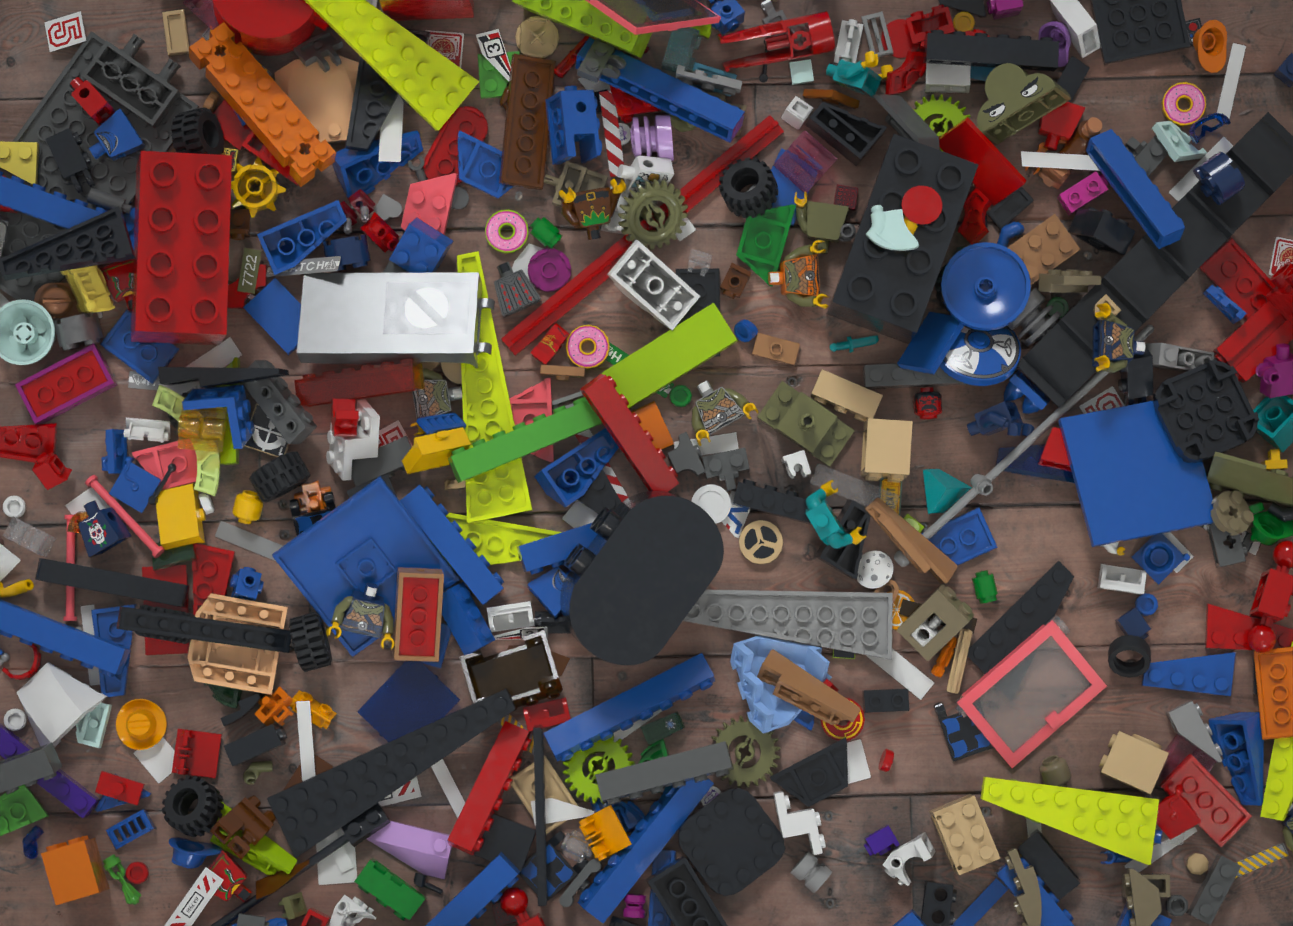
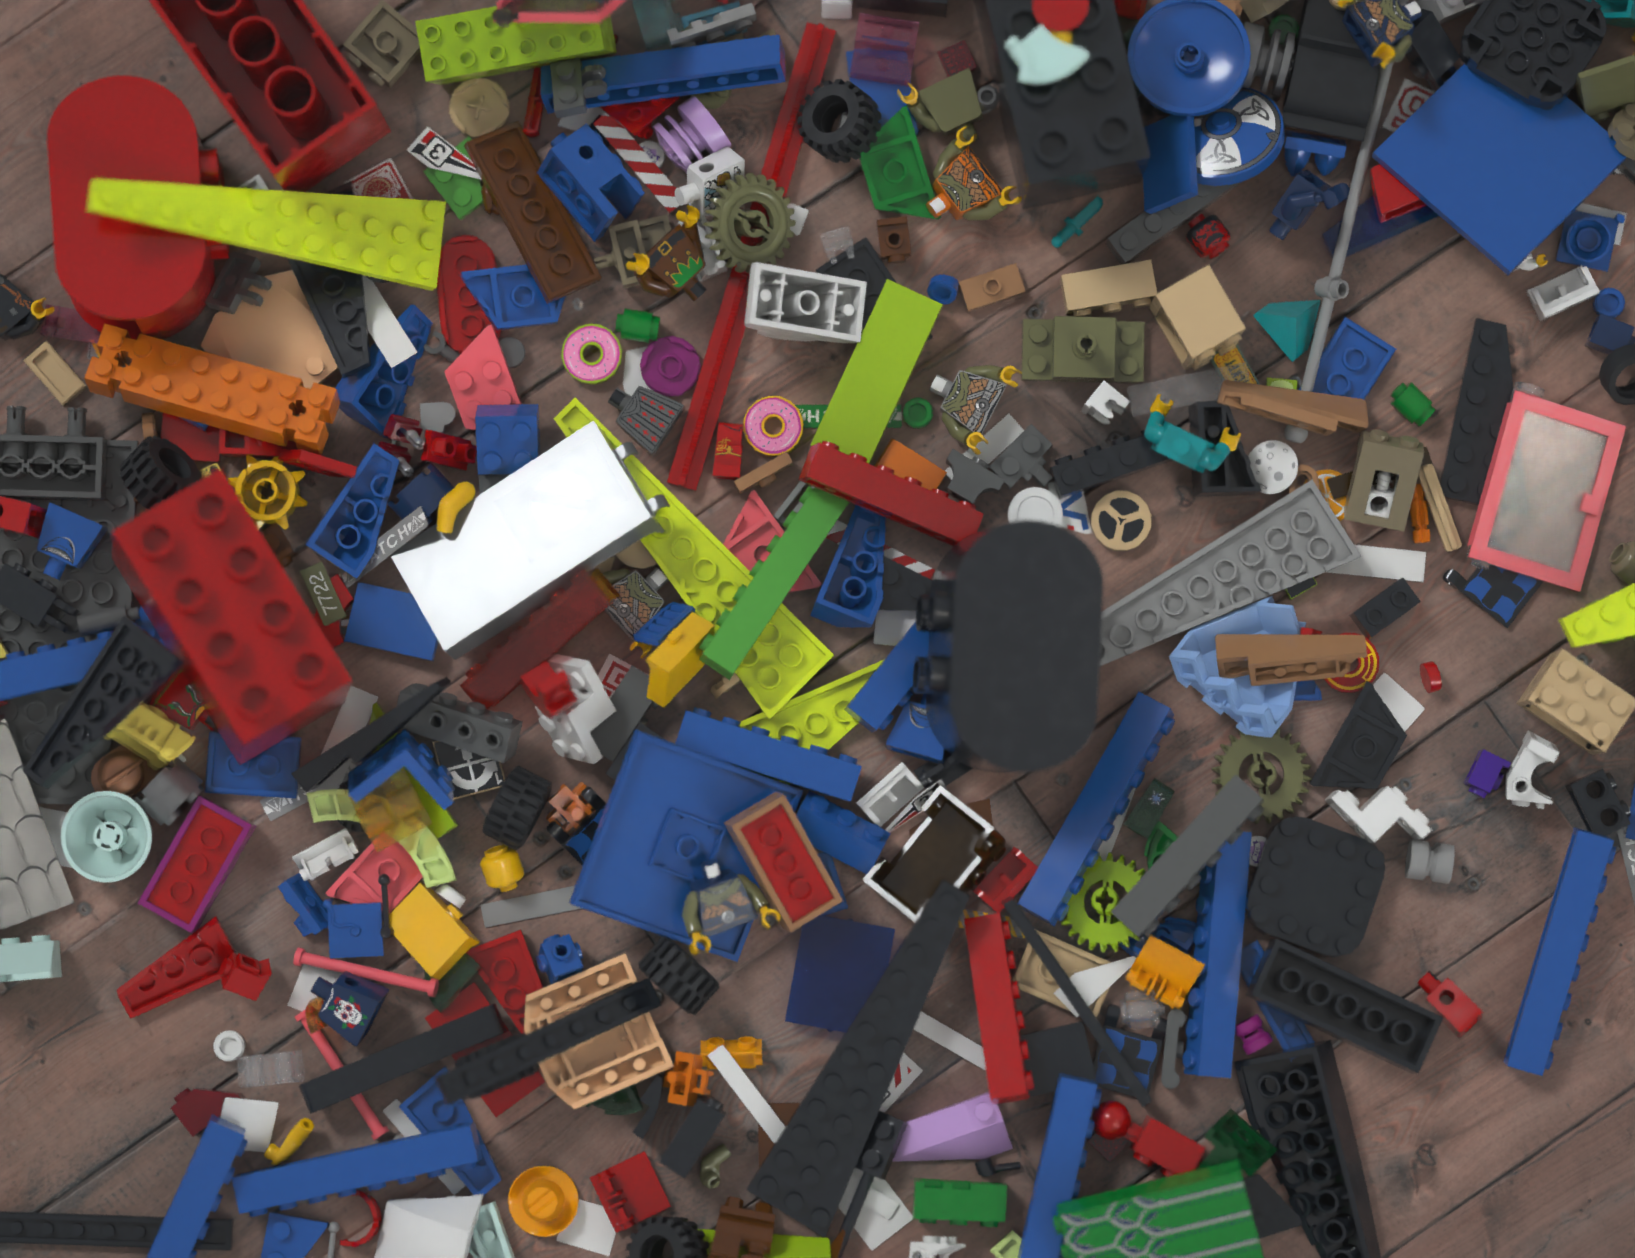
camera: 30 degrees left, 0 degrees up
none -> red tile [278,449,357,478]
none -> yellow arm [437,482,476,533]

